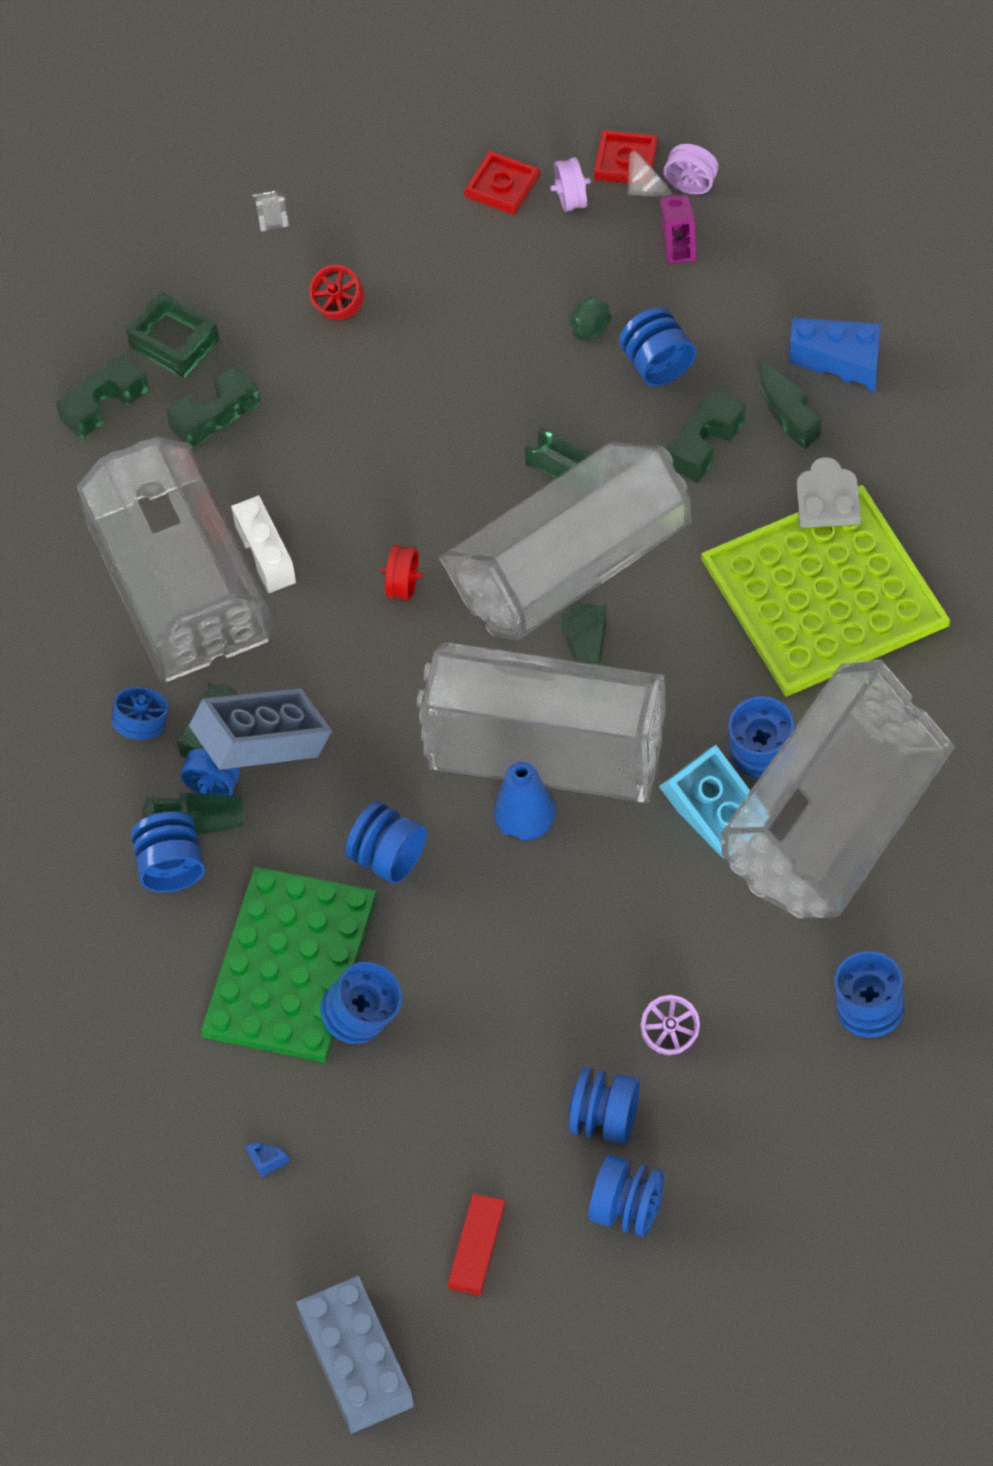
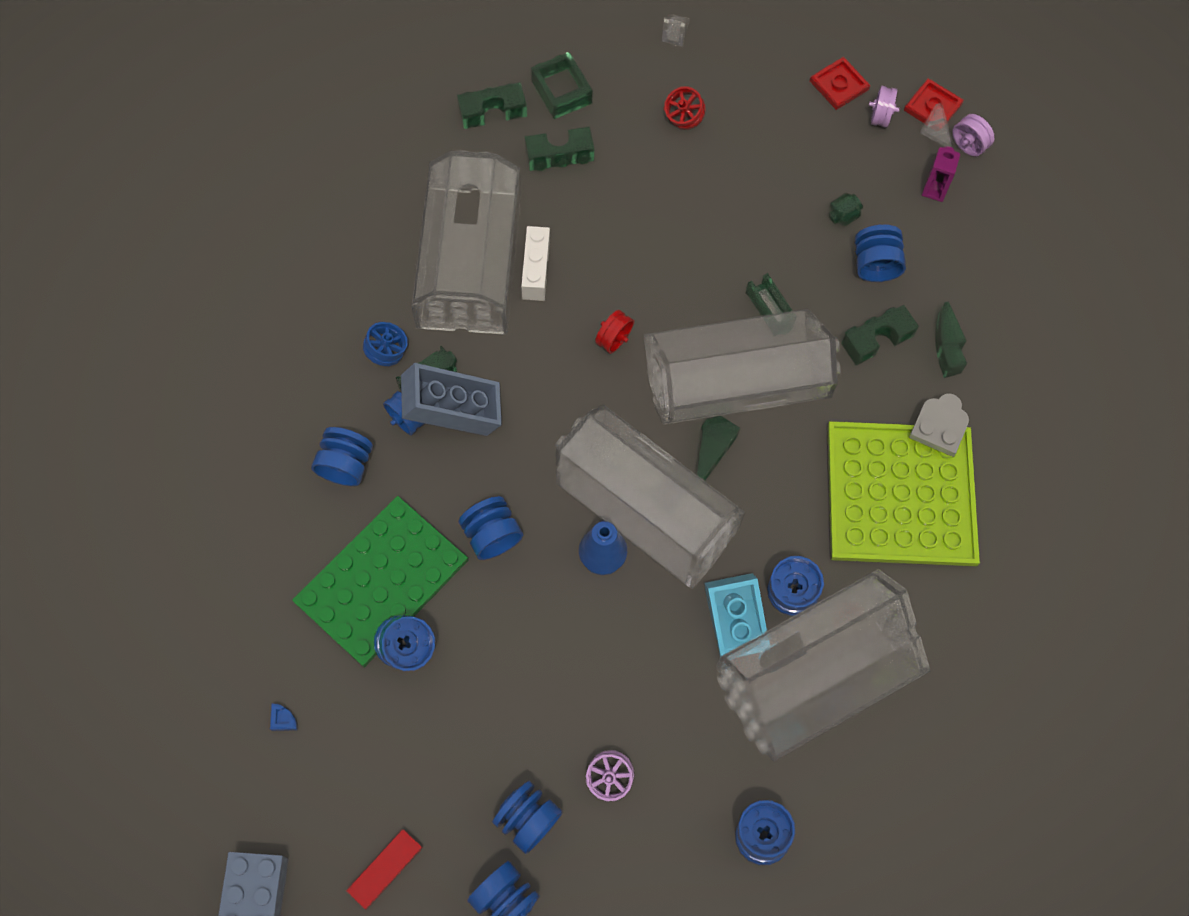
camera: 20 degrees right, 10 degrees up
clear green slope [142,792,244,835] -> none
blue wedge [790,318,881,392] -> none

